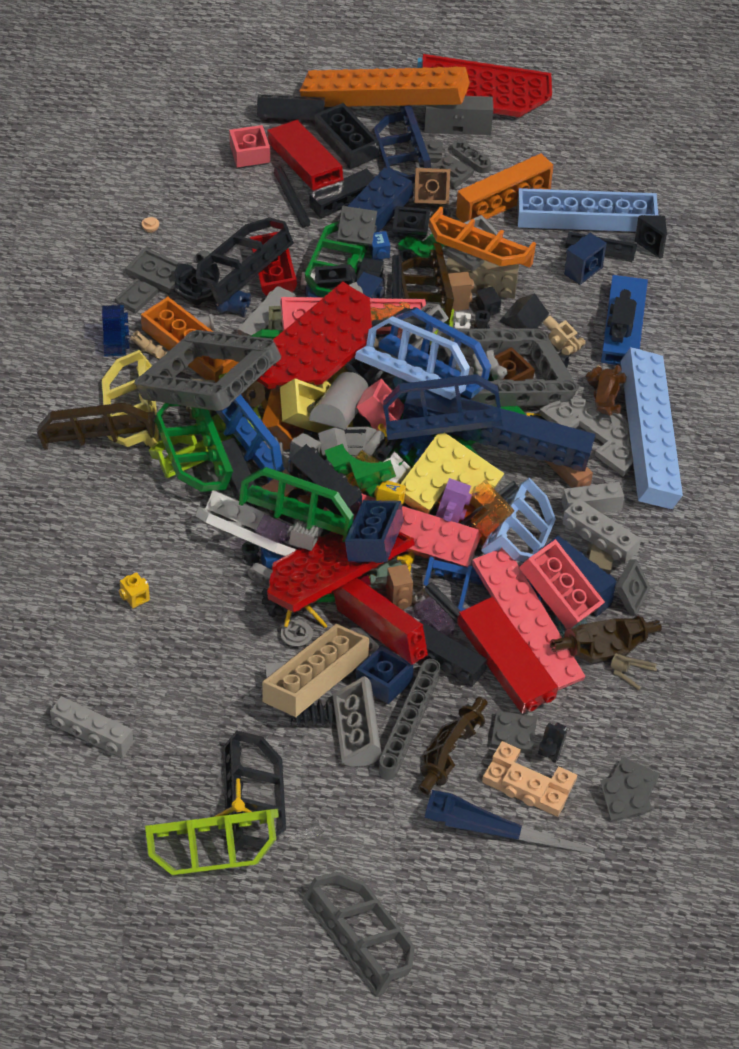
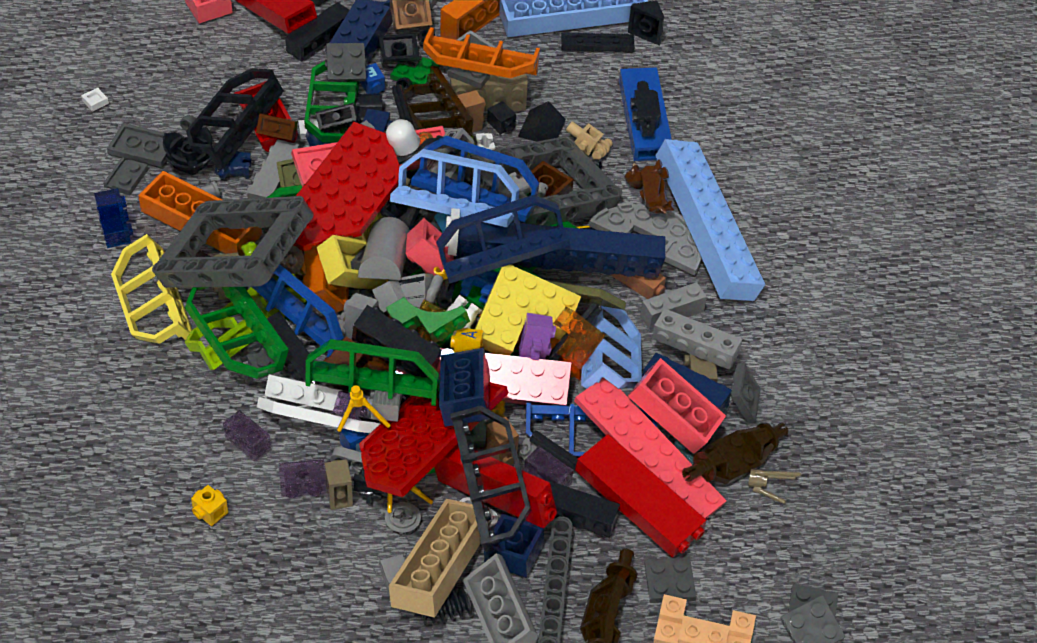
camera: 15 degrees left, 0 degrees up
dark brown plate [37,402,156,450] -> none
tan piece [130,330,168,359] -> none
light nougat plate [142,217,159,233] -> none
black bush [242,541,259,566] -> none
black axle [274,166,310,228] -> none
black bush [474,310,491,329] -> none
black hips [538,723,568,763] -> none
dark blue brick [564,232,606,285] -> none
none -> white plate [81,88,109,112]
none -> clear purple brick [223,410,271,462]
none -> reddish brown plate [256,114,298,141]
none -> clear purple brick [279,459,326,498]
none -> dark tan brick [325,459,353,510]
none -> yellow plant [337,385,391,432]
none -> white helmet [386,119,420,156]
none -> white plate [445,208,460,256]
none -> black plate [450,406,531,552]
none -> olive plate [546,280,626,310]

